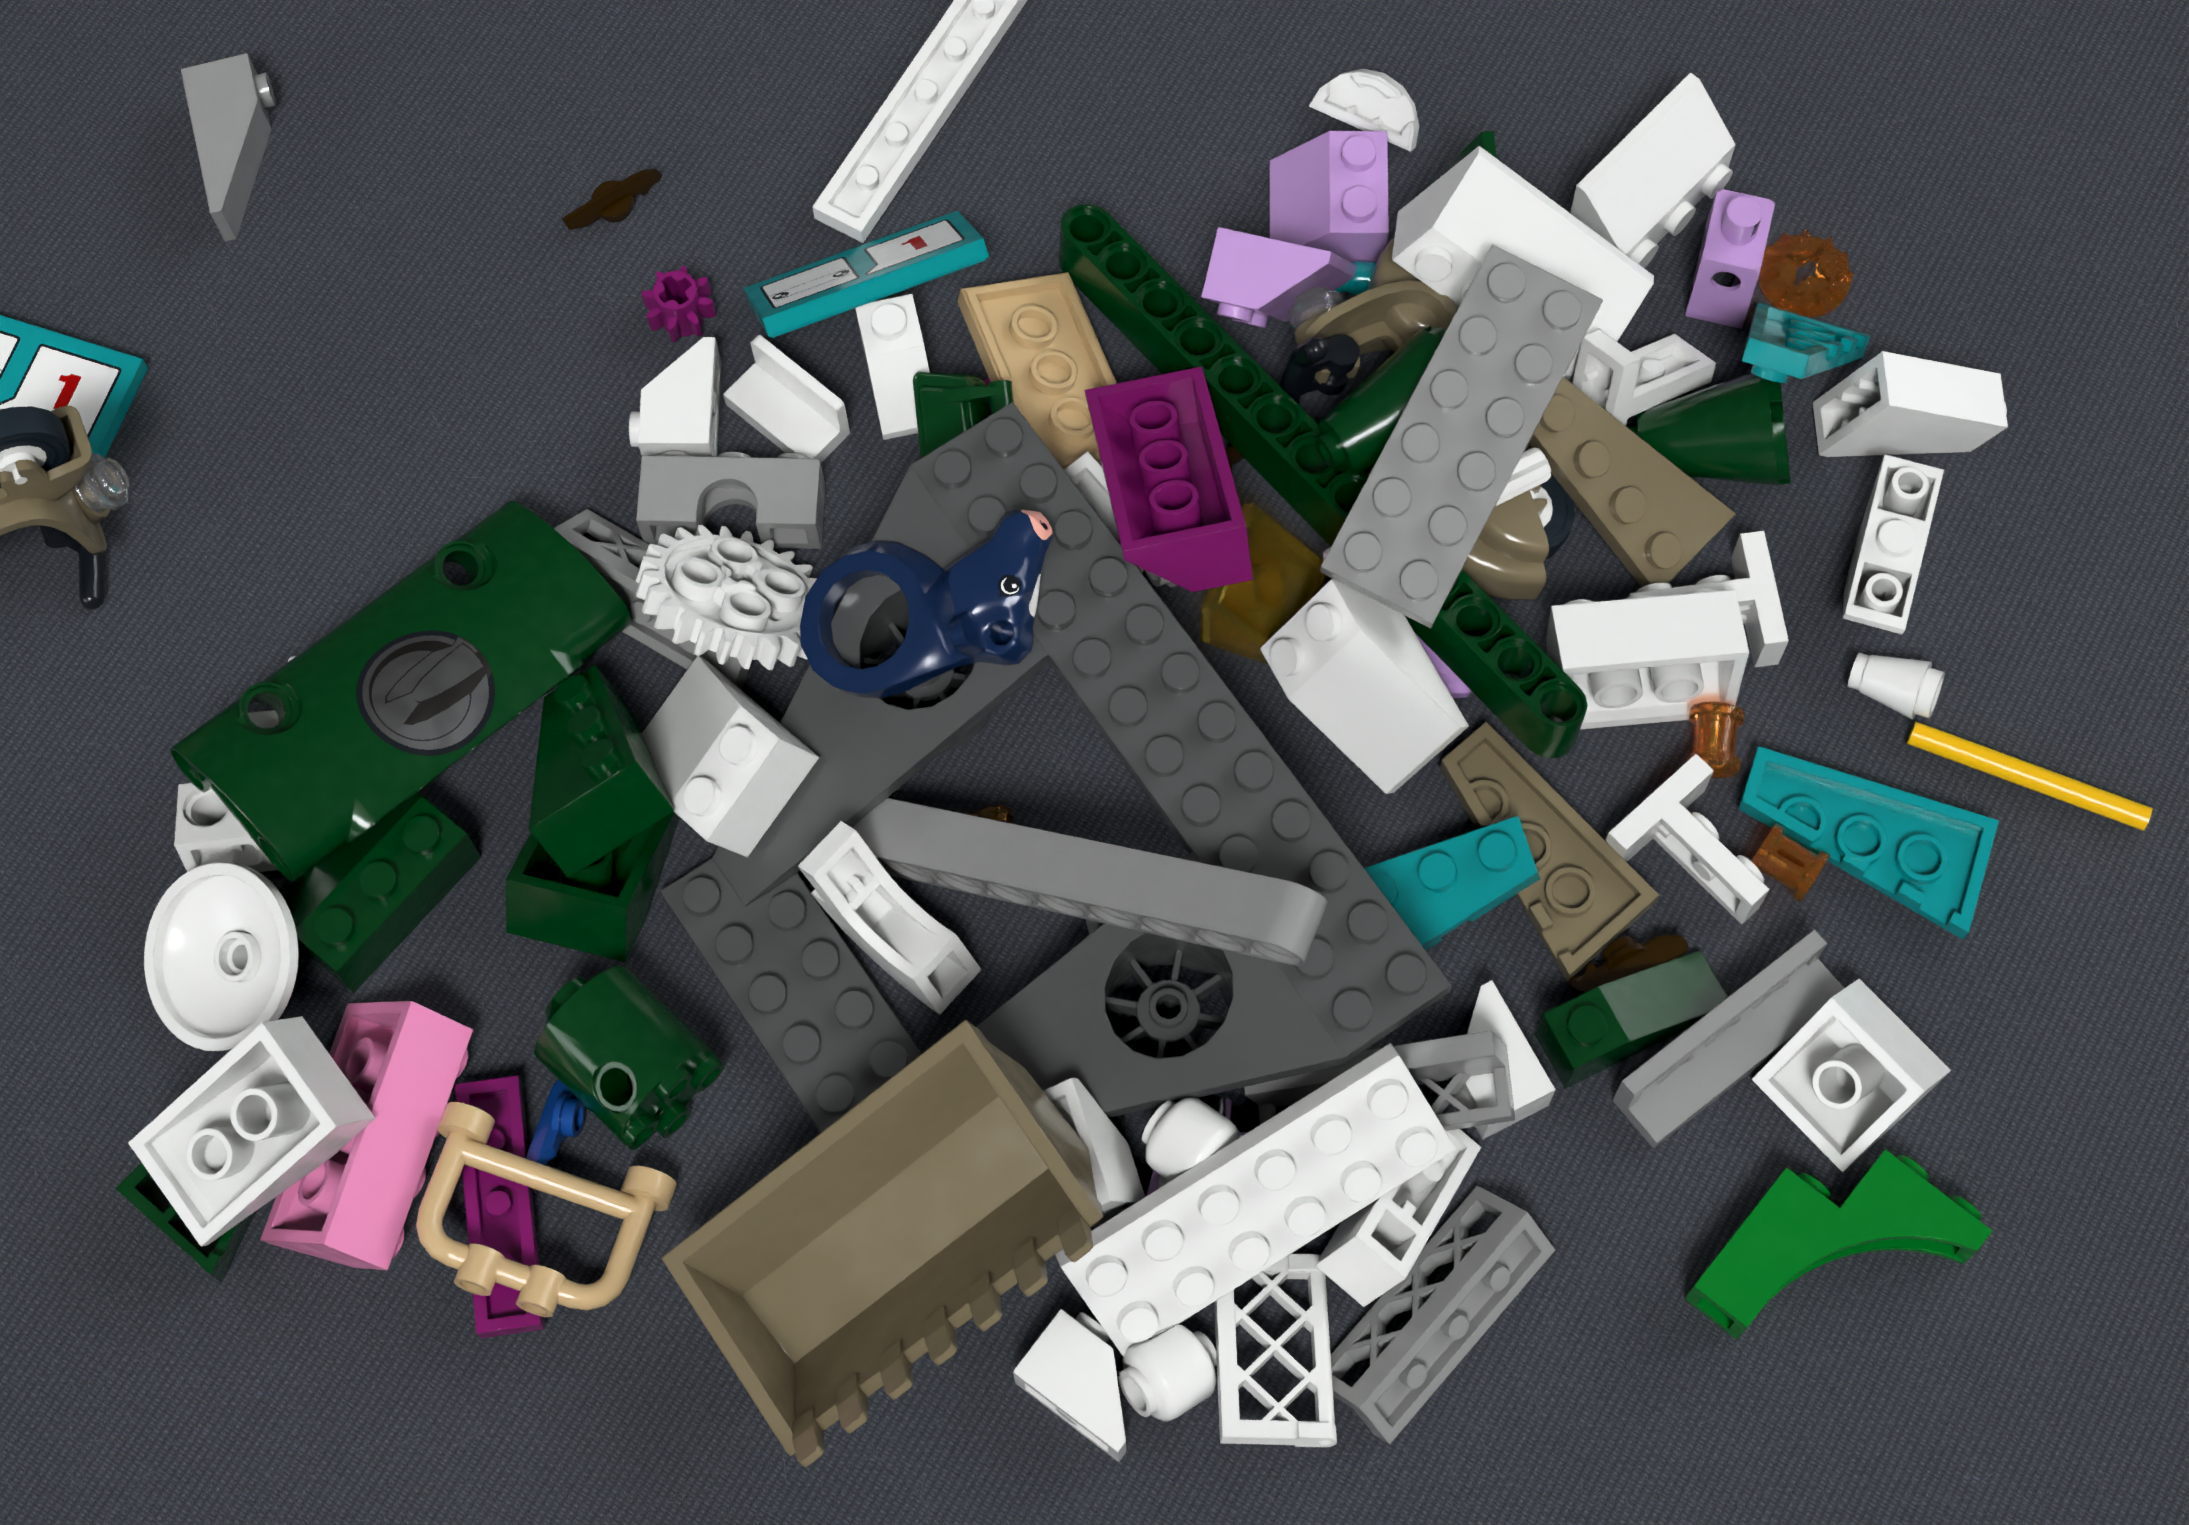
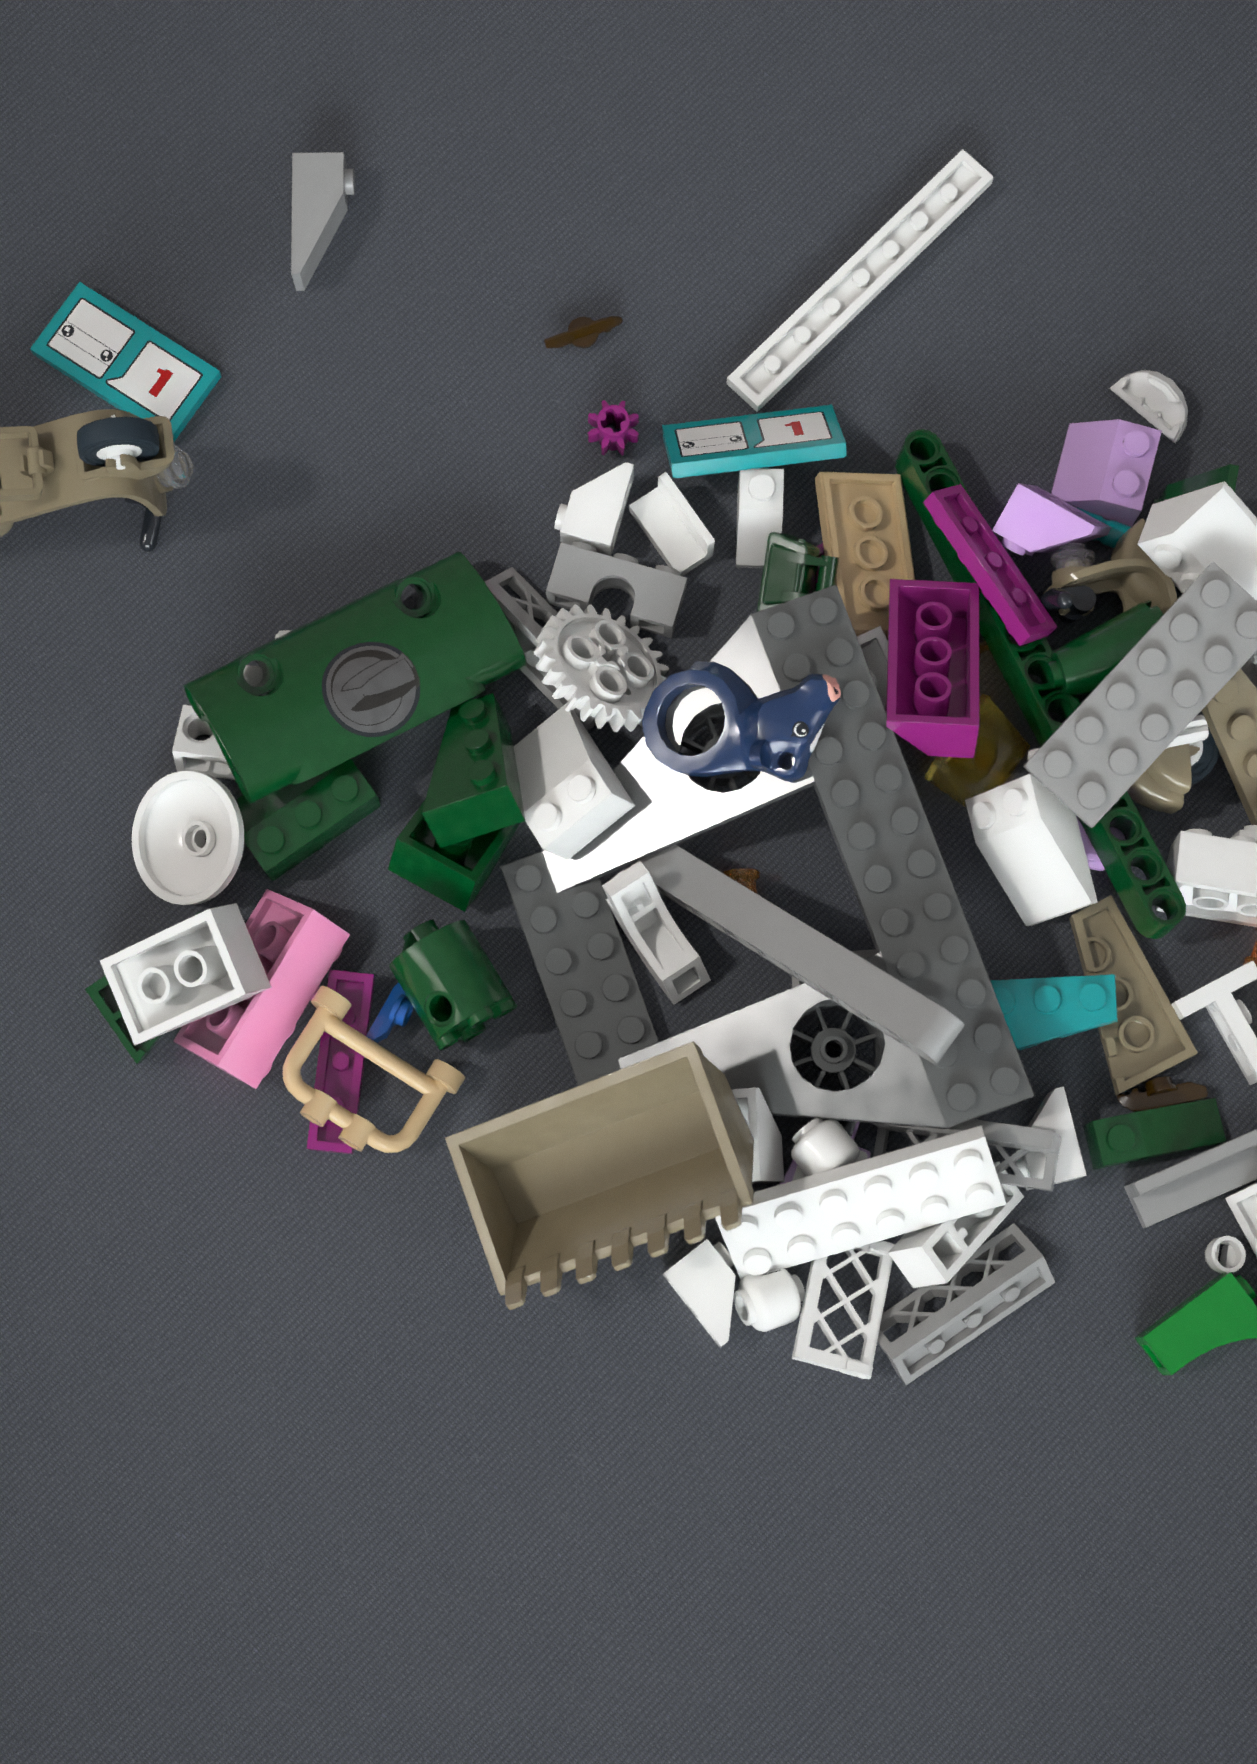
camera: 10 degrees right, 10 degrees up
none -> magenta plate [923,484,1057,646]
none -> white hinge [1204,1236,1246,1274]

